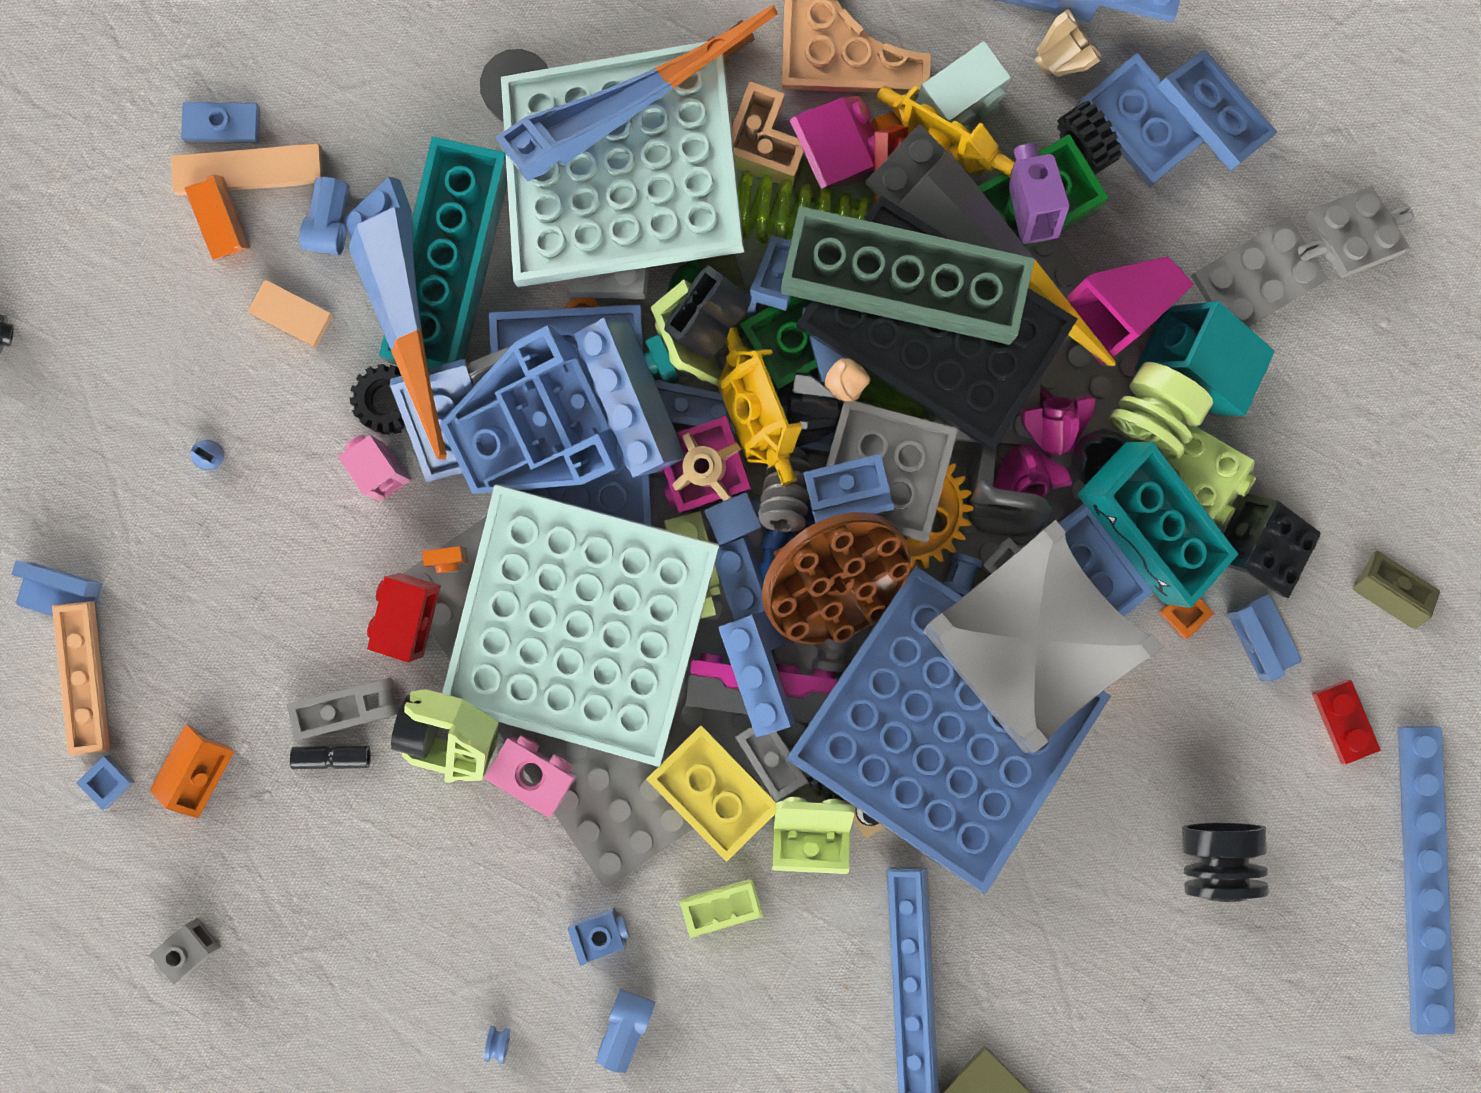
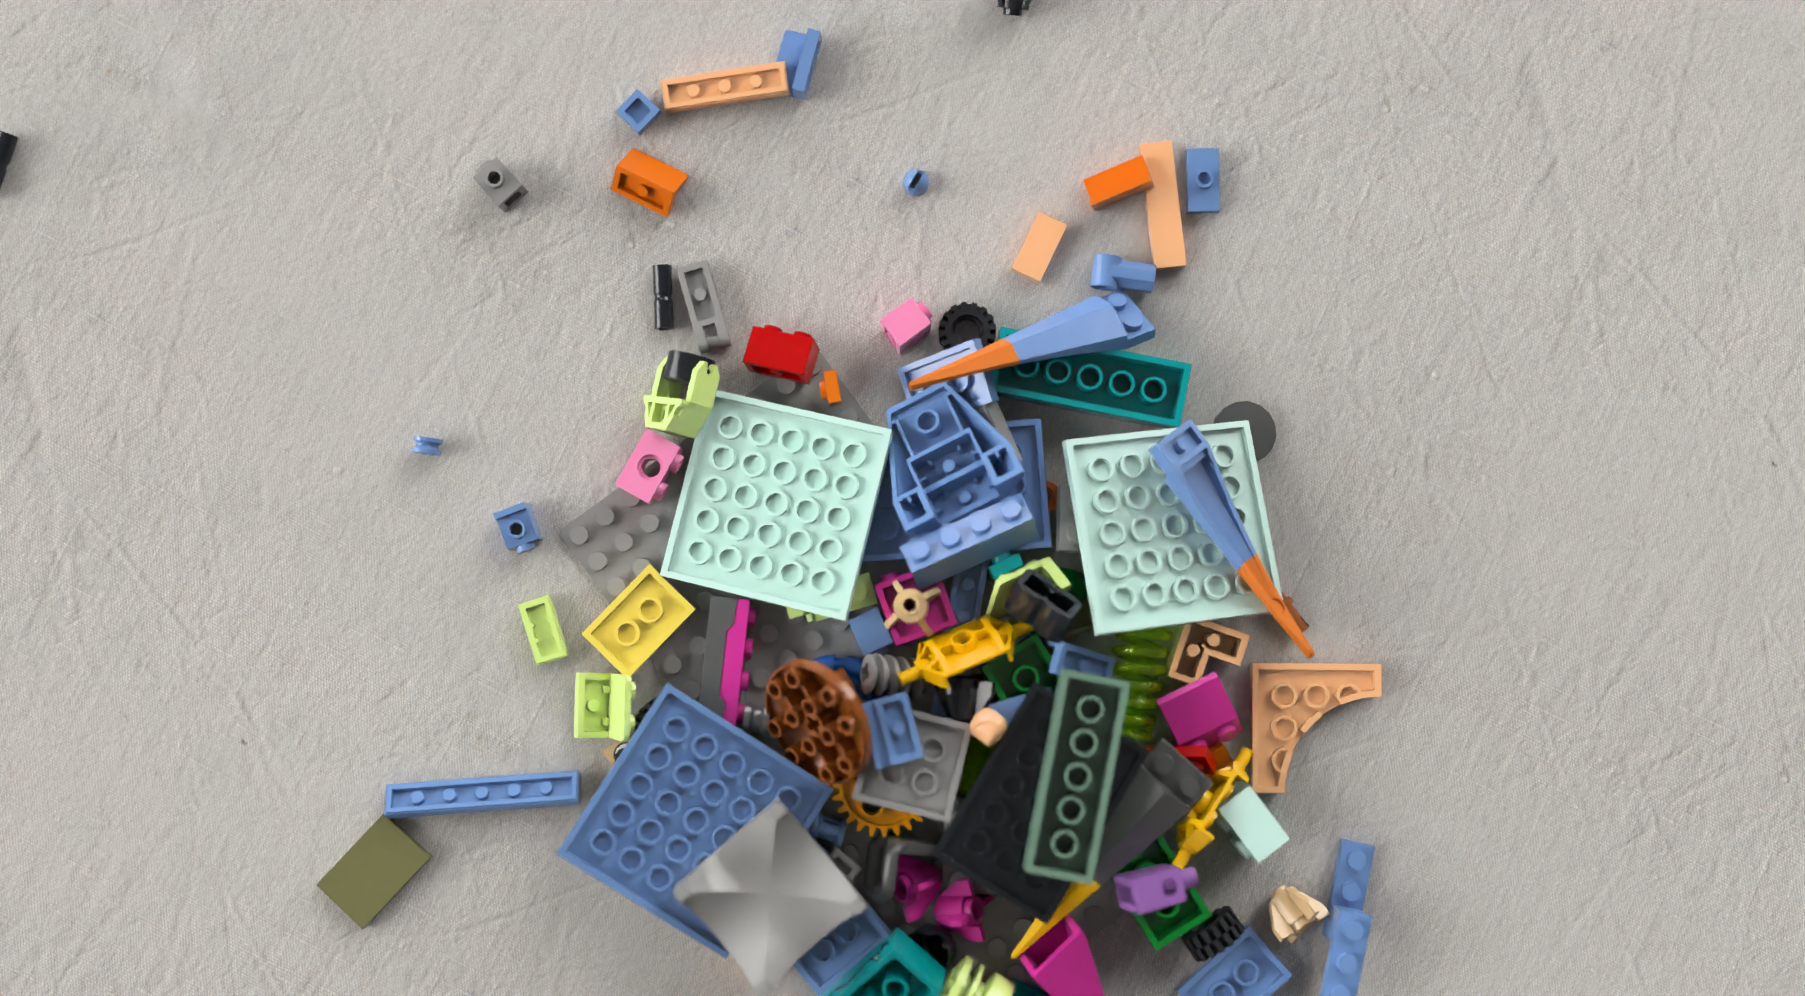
camera: 90 degrees right, 0 degrees up
medium blue piece [596,988,656,1073] -> none
medium blue bracket [715,537,796,738] -> none
light grey plate [735,726,808,802] -> none

